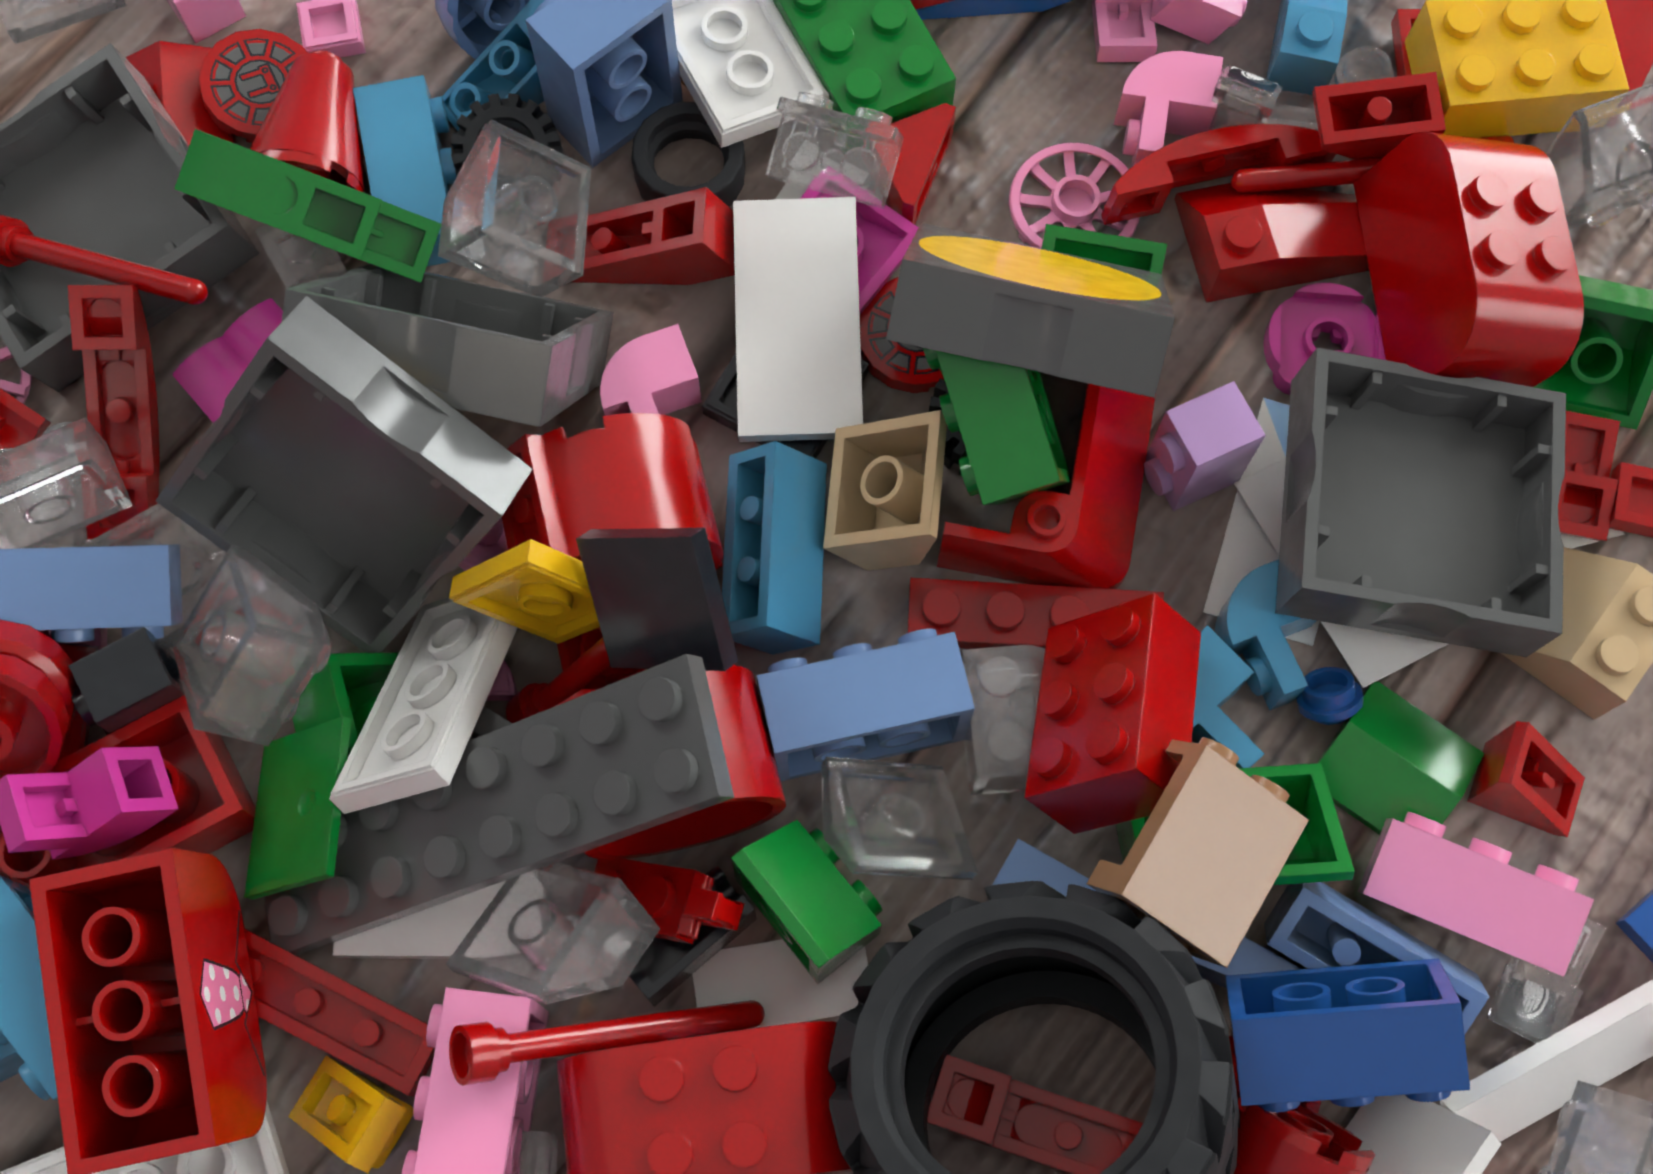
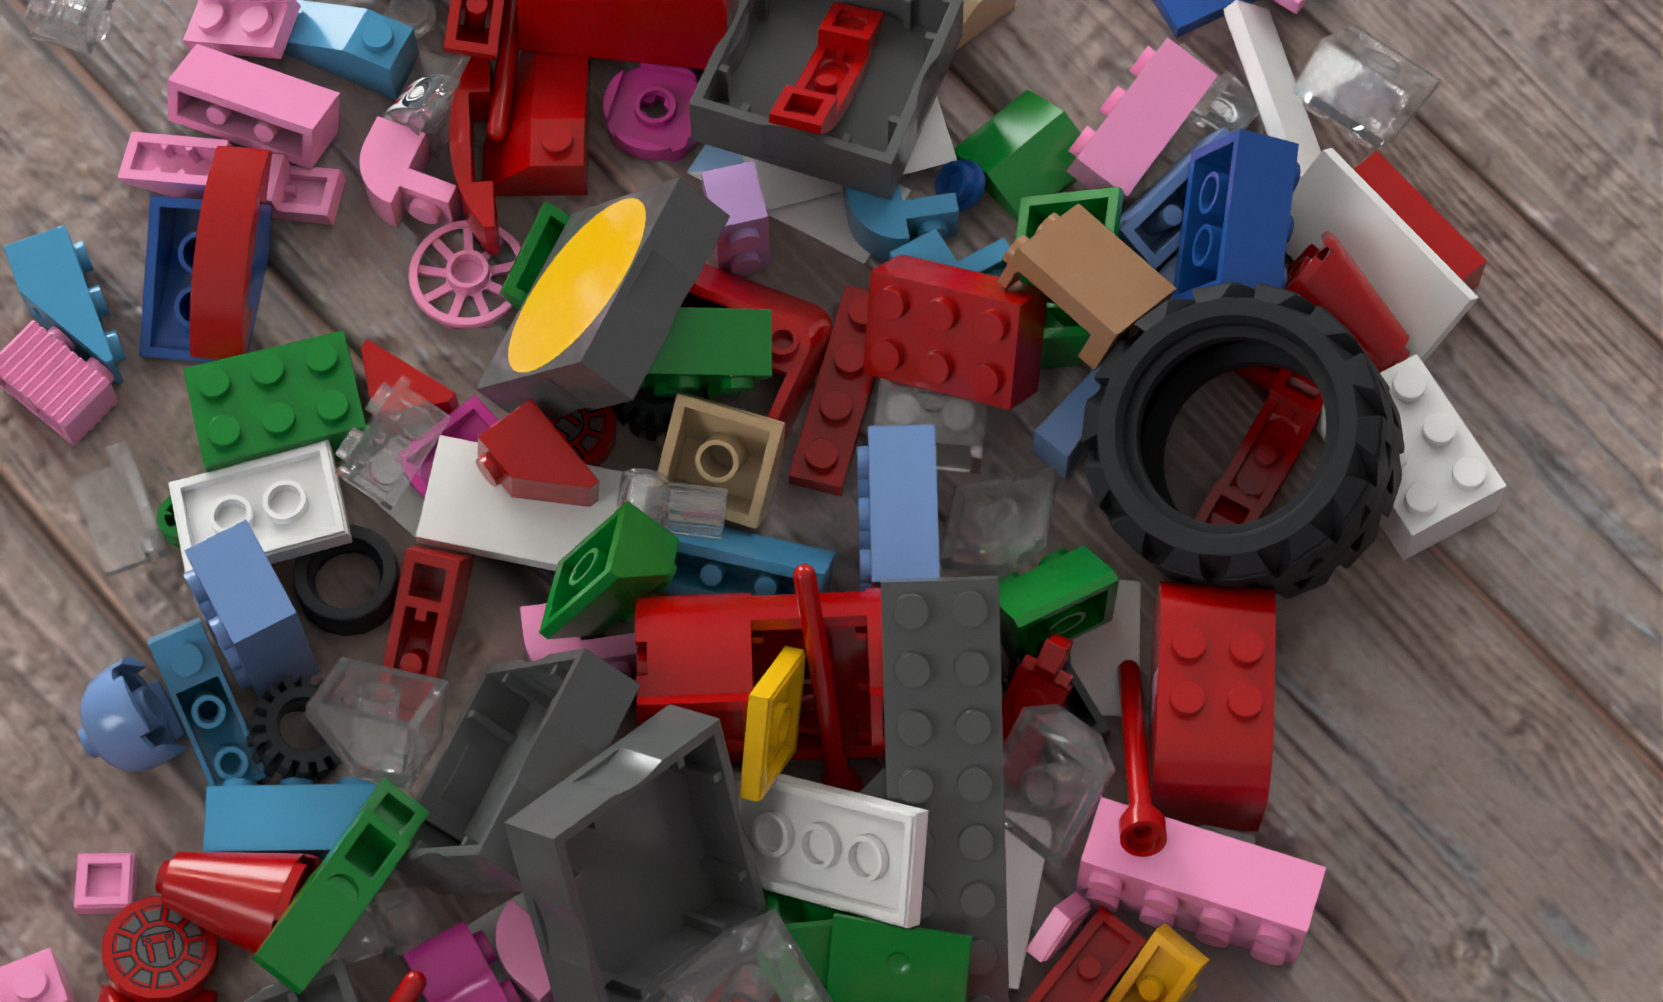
camera: 75 degrees left, 5 degrees down
black tile [576,527,738,671] -> none
red slope [1467,721,1585,837] -> none
none -> red slope [476,399,600,507]
none -> green slope [539,501,679,639]
none -> clear piece [616,469,728,539]
none -> red slope [769,1,884,134]
none -> bright pink tile [1025,892,1091,962]

